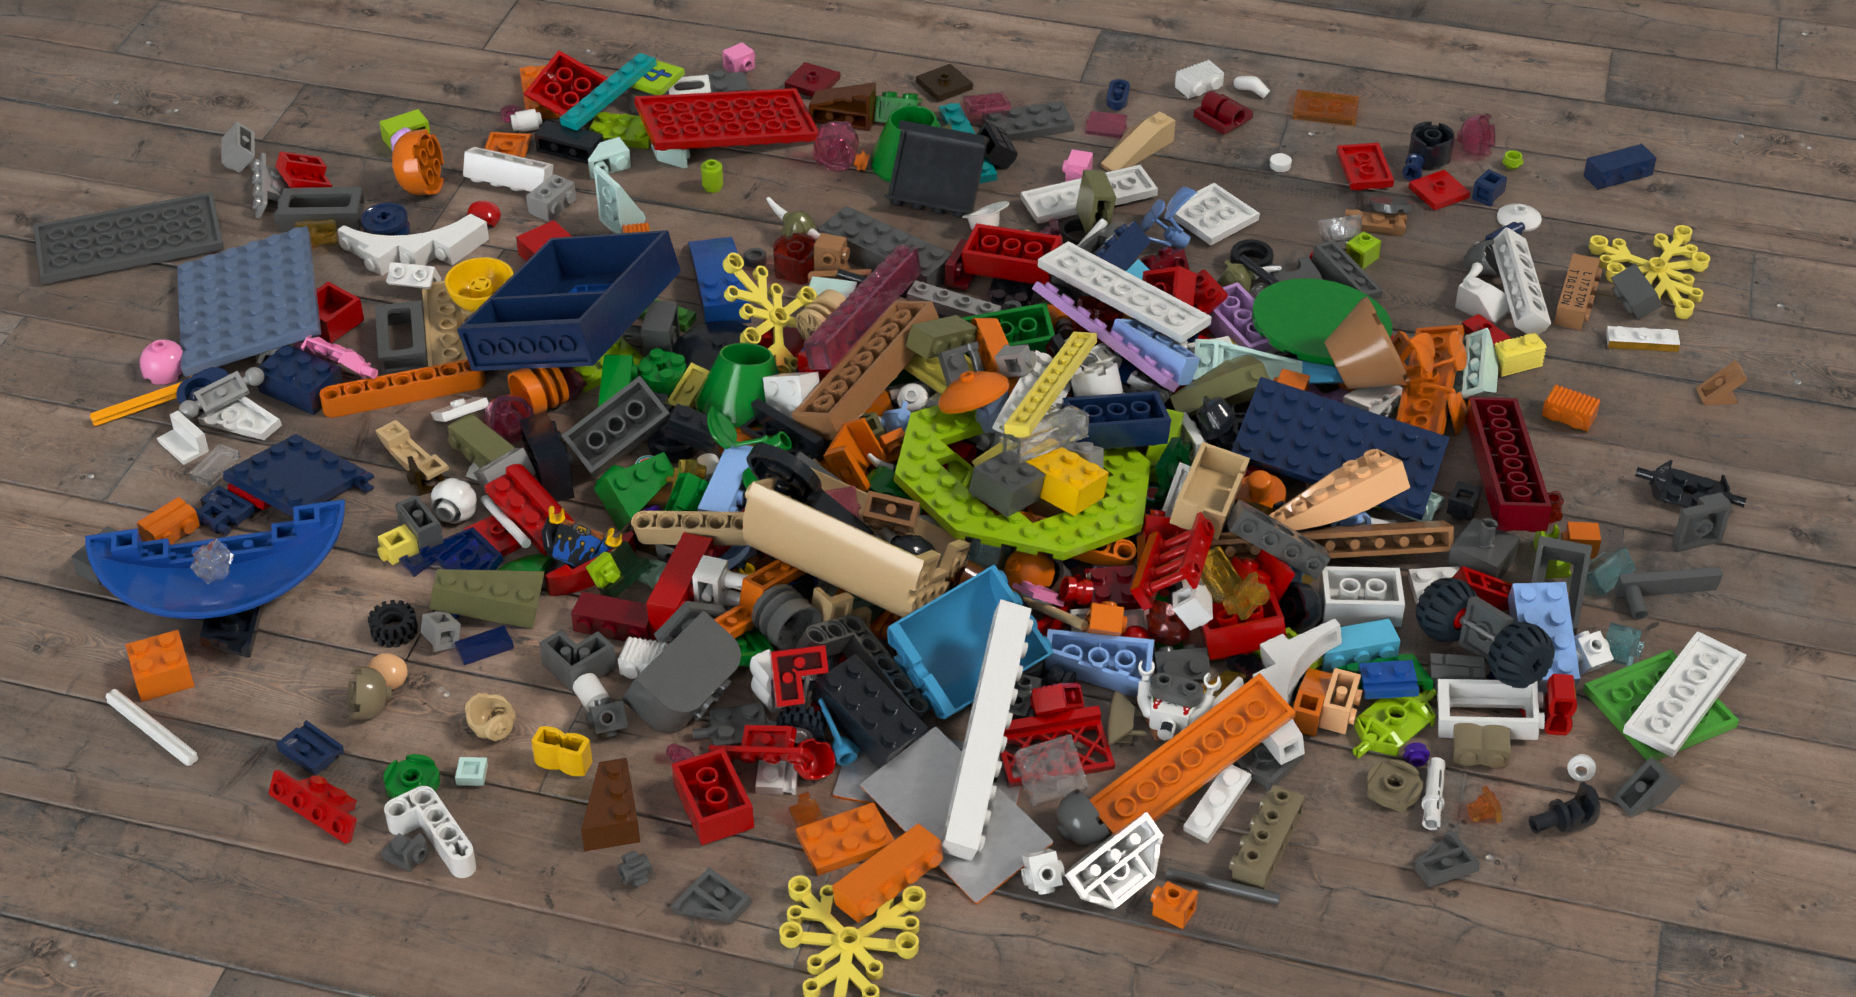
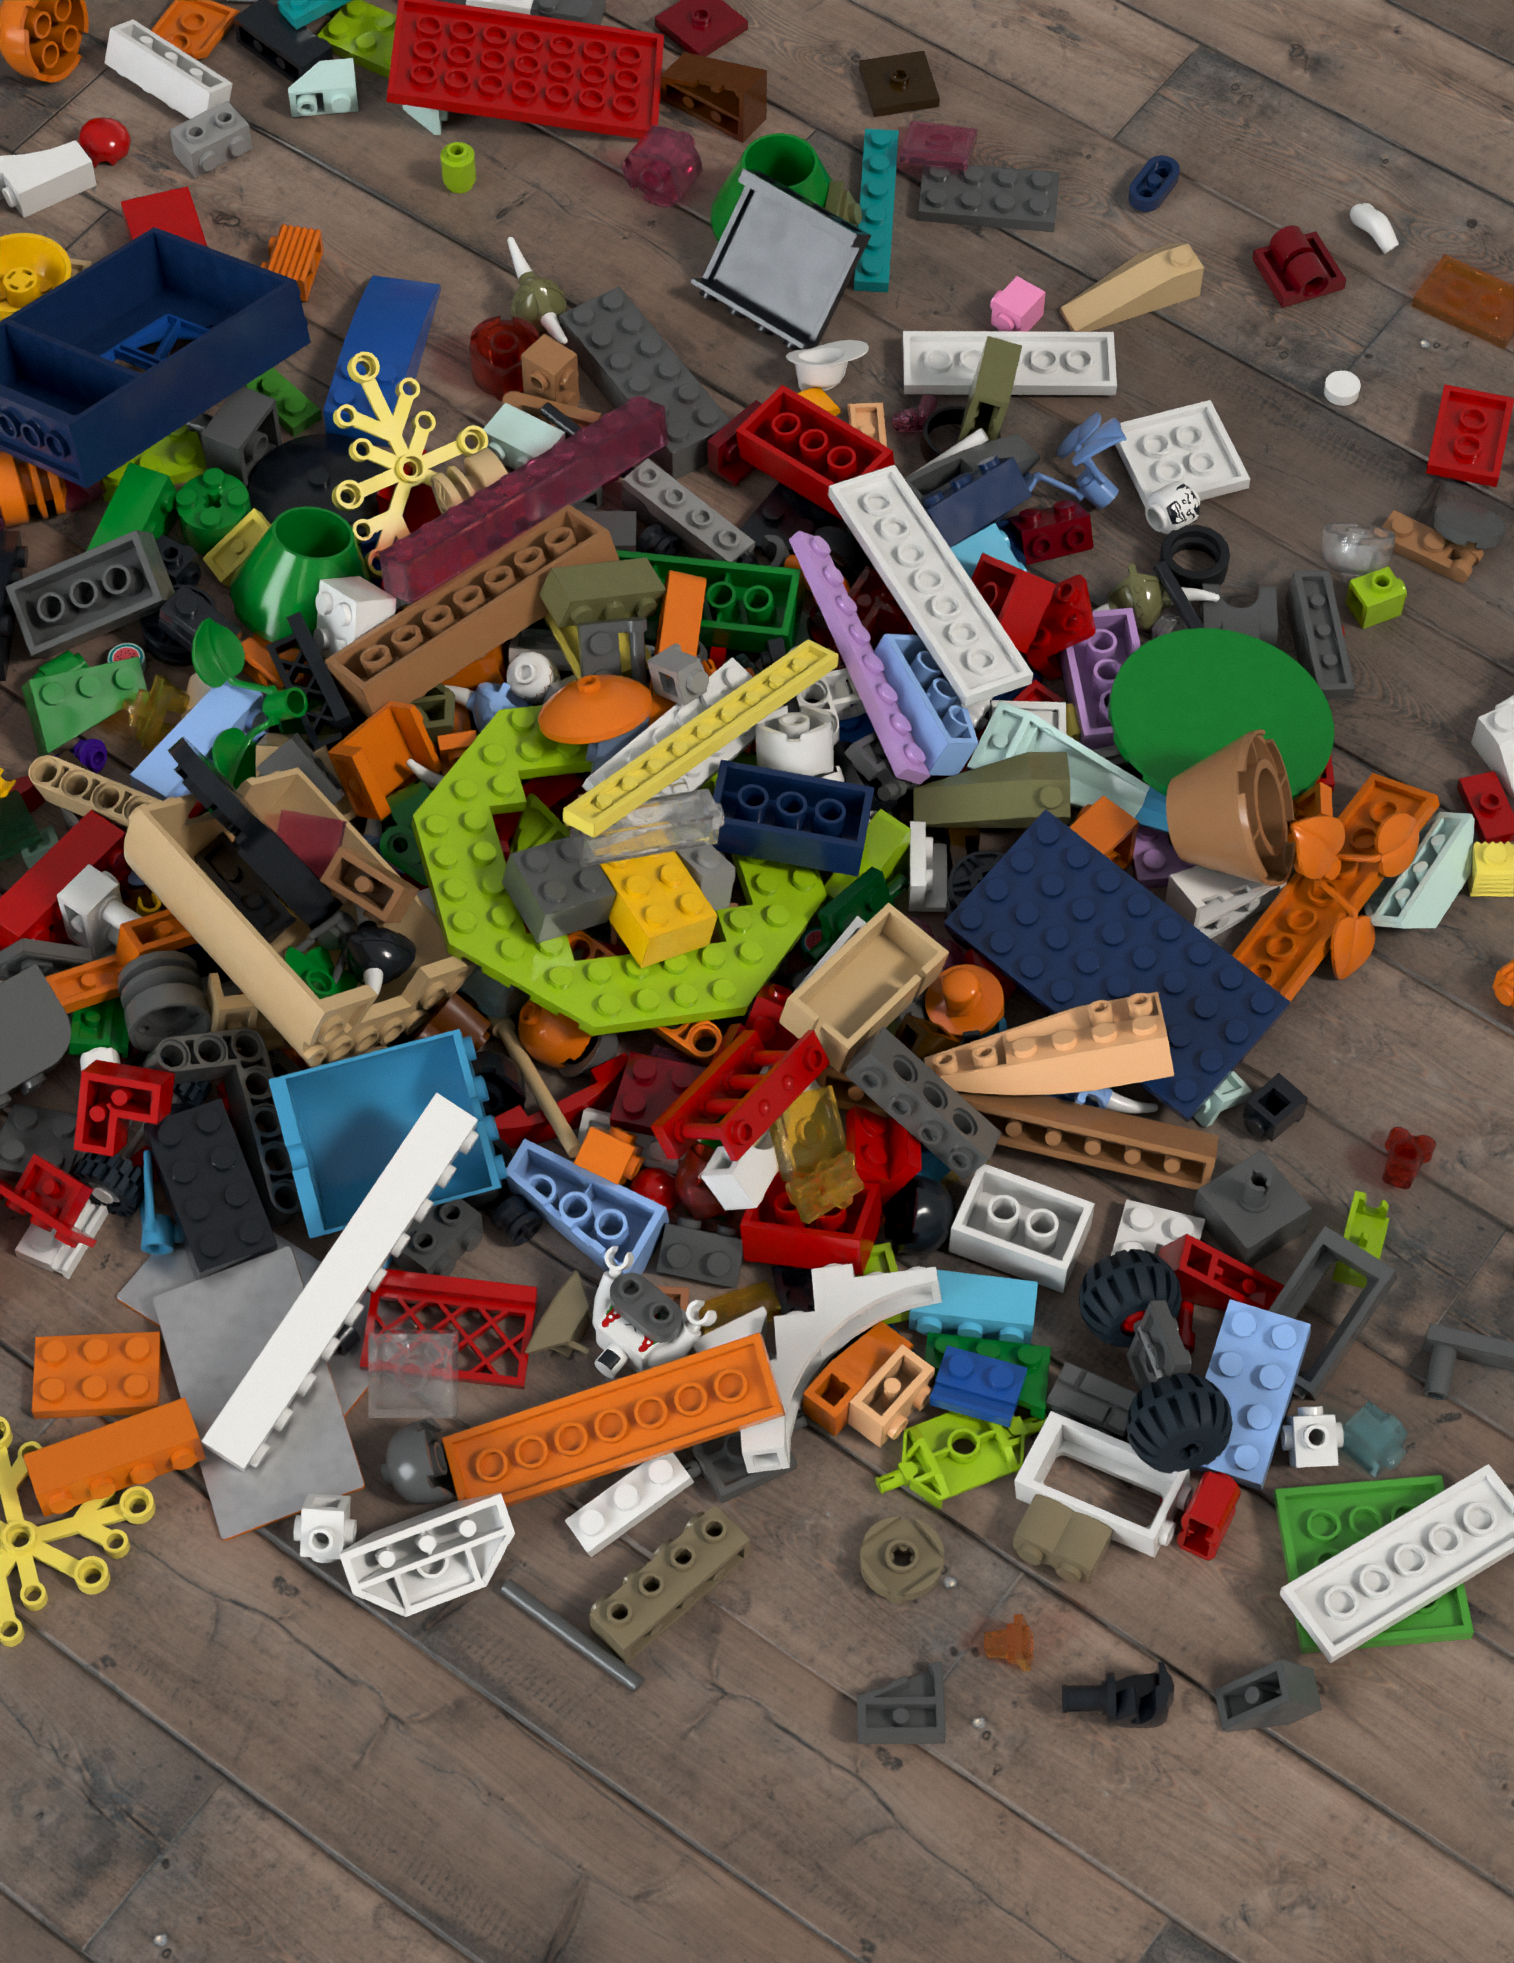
camera: 20 degrees right, 15 degrees up
light aqua slope [594,165,646,234] -> none
green brick [664,472,709,511] -> none
dark grey tile [744,248,767,268] -> none
clear orange brick [789,792,824,828] -> none
red hair [793,738,836,781] -> none
orange plate [854,150,870,171] -> none
green bracket [874,91,923,122] -> none
black brick [977,122,1018,170] -> none
bright pink piece [1012,581,1065,607] -> none
red brick [1030,683,1084,715] -> none
red wheel [1059,576,1093,606] -> none
clear pink piece [1085,111,1127,138] -> none
orange brick [1151,881,1198,929] -> none
white brick [1175,60,1224,99] -> none
black piece [1196,396,1236,440] -> none
dark purple plate [1403,742,1430,767] -> none
white pin [1422,757,1446,830] -> none
dark red brick [1466,397,1552,532] -> none
orange brick [1560,521,1601,559] -> none
white plate [1567,754,1596,781] -> none
clear light blue panel [1587,547,1637,595] -> none
none -> white head [1145,481,1200,535]

